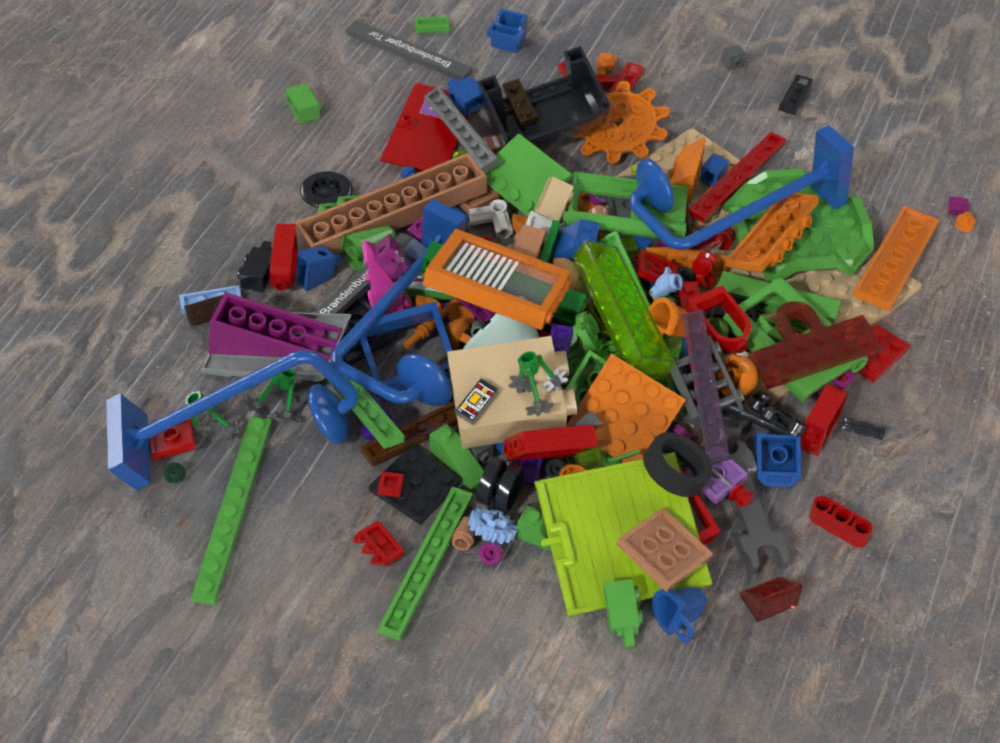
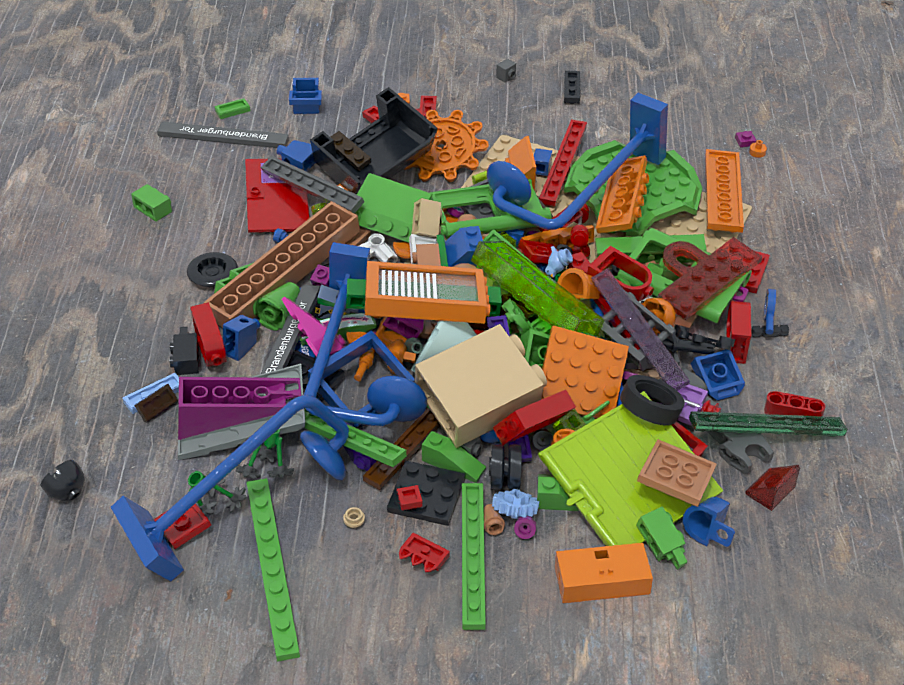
camera: 20 degrees left, 5 degrees down
clear green plate [164,462,186,484] -> none
magenta torso [374,234,415,280] -> none
tile [455,378,499,425] -> none
plant [509,351,569,416] -> none
dark grey slope [575,411,603,428] -> none
none -> black cylinder [40,460,85,501]
none -> tan plate [343,507,365,528]
none -> orange brick [555,543,653,603]
none -> clear green plate [689,411,848,436]
none -> blue piece [764,289,776,335]

